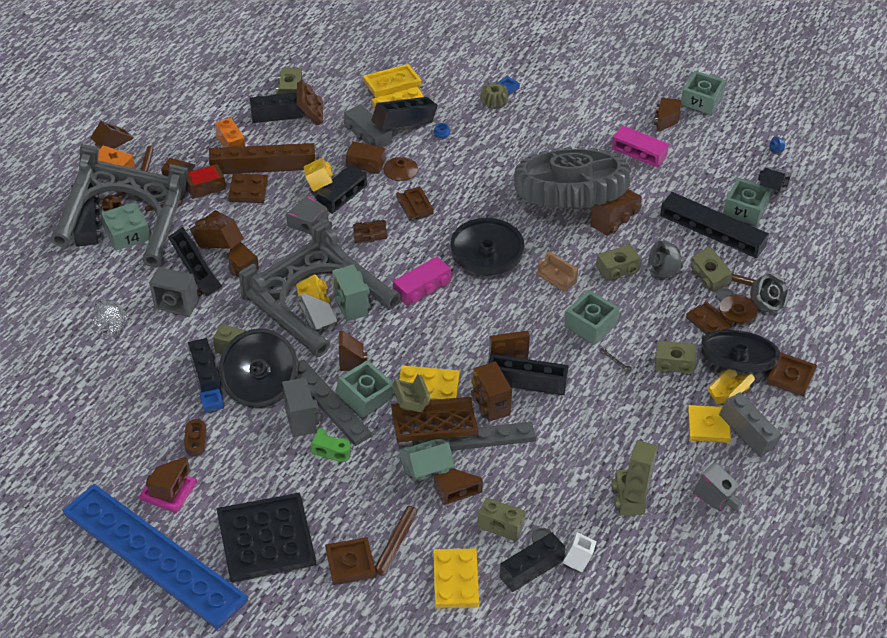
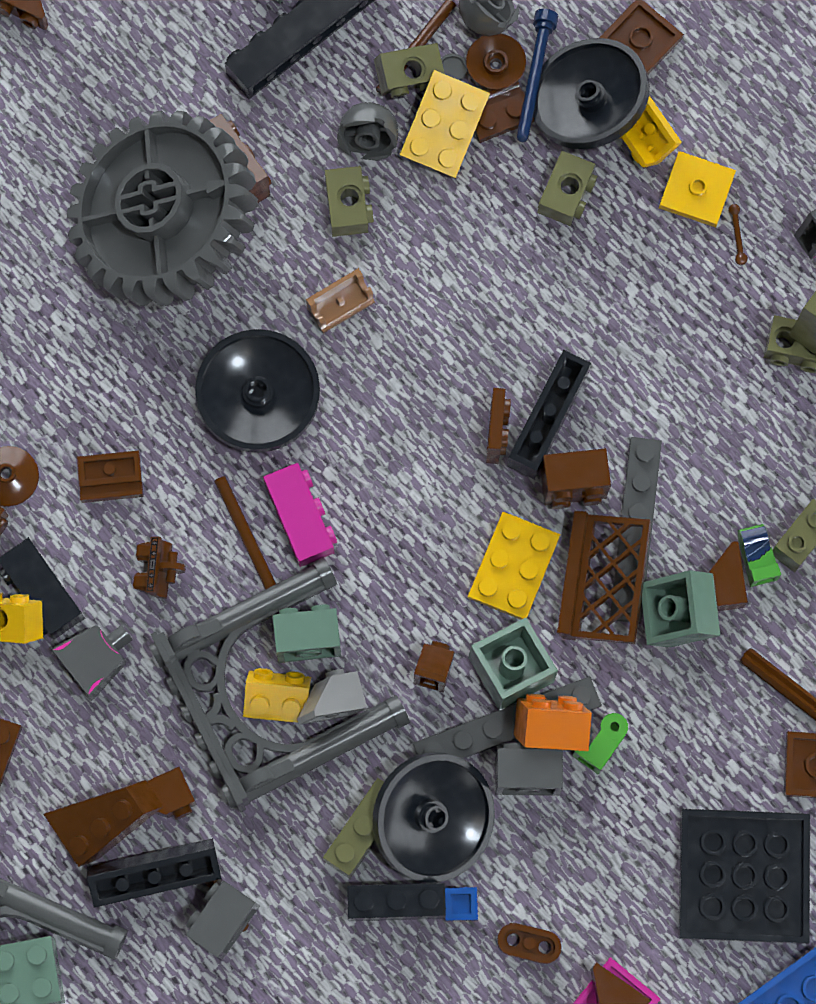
camera: 75 degrees left, 30 degrees up
olive bracket [392,374,430,413] -> none
sand green brick [564,290,620,345] -> none
clear smoke hinge [599,347,632,373] -> none
dark pink brick [612,125,669,168] -> none
dark grey brick [719,392,782,457] -> none
none -> reddish brown bar [214,476,276,590]
none -> yellow plate [399,70,490,178]
none -> orange brick [514,694,592,751]
none -> dark blue piece [517,8,559,143]
none -> reddish brown hinge [728,204,748,265]
none -> leg [738,524,781,587]

